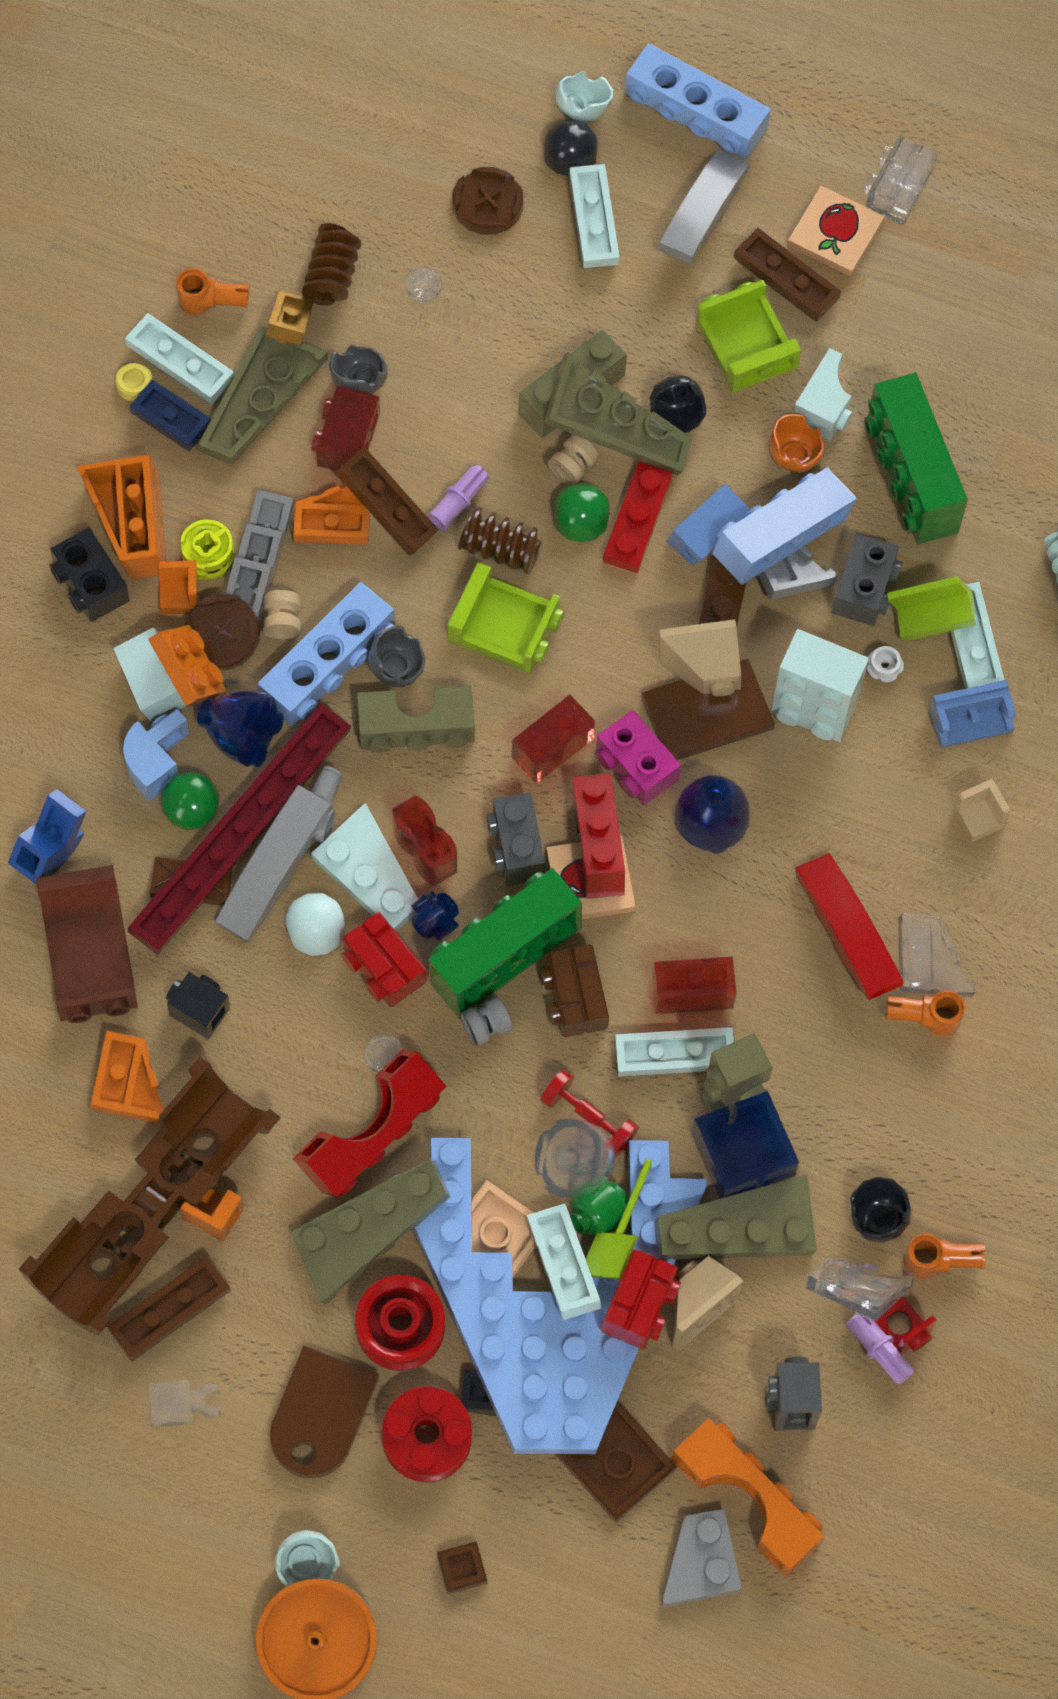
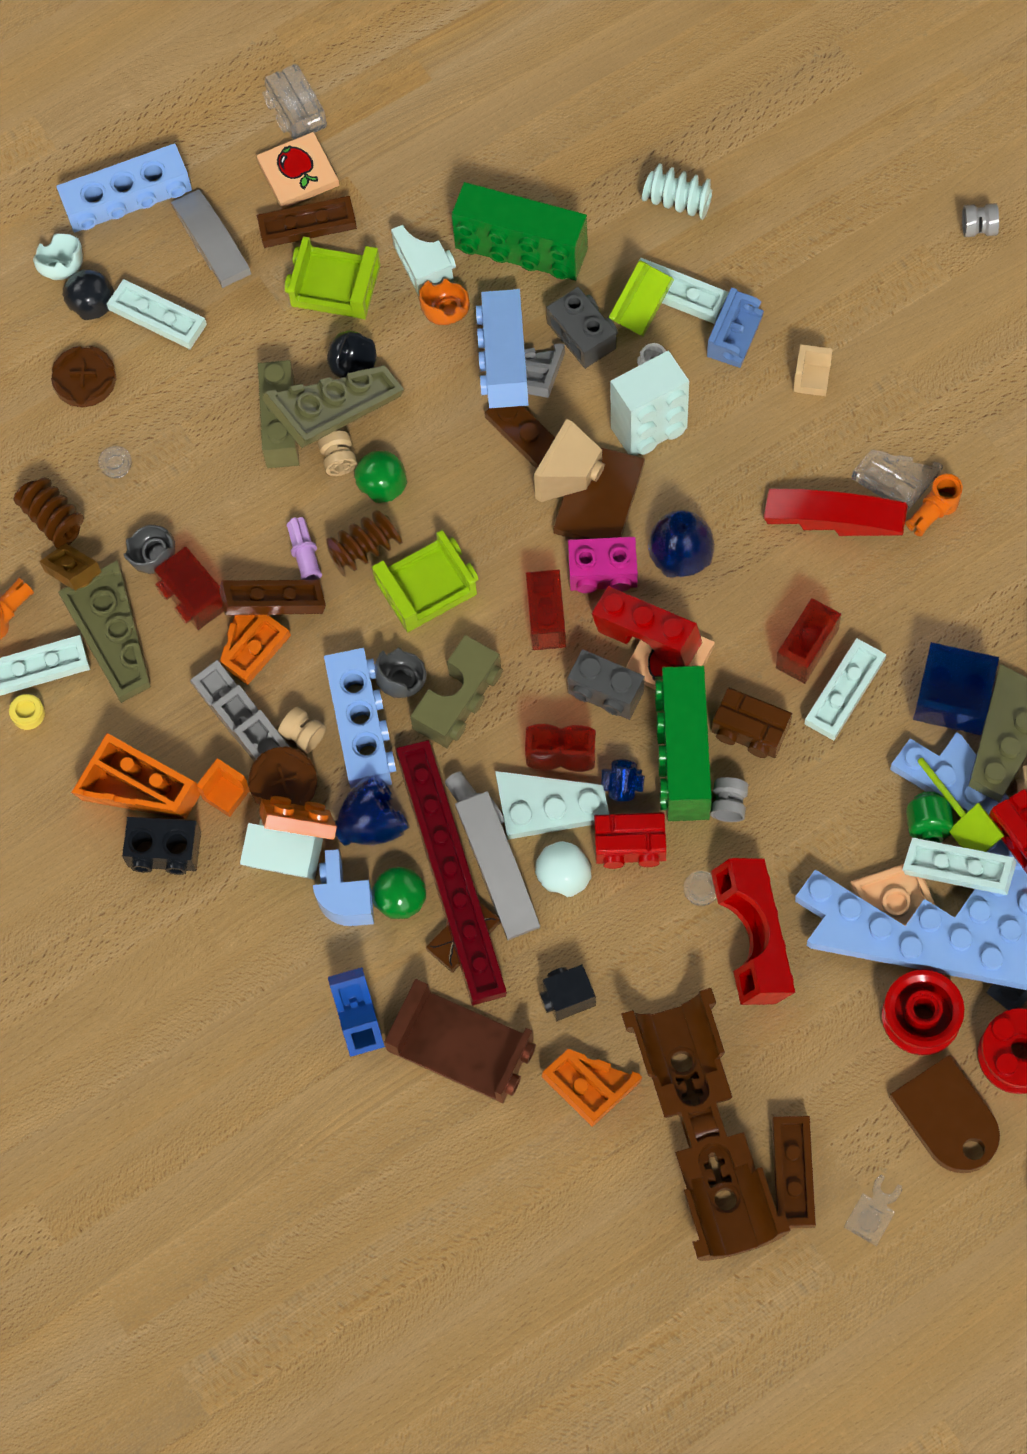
camera: 45 degrees left, 0 degrees up
dark blue plate [130,380,211,451] -> none
neon yellow wheel [180,520,234,580] -> none
orange panel [180,1188,244,1242] -> none
olive wing [291,1159,451,1305] -> none
clear cylinder [535,1119,615,1198] -> none
red wheel [540,1069,639,1158] -> none
red plate [603,461,673,573] -> none
medium blue hinge [666,483,751,565] -> none
olive arch [701,1033,773,1124] -> none

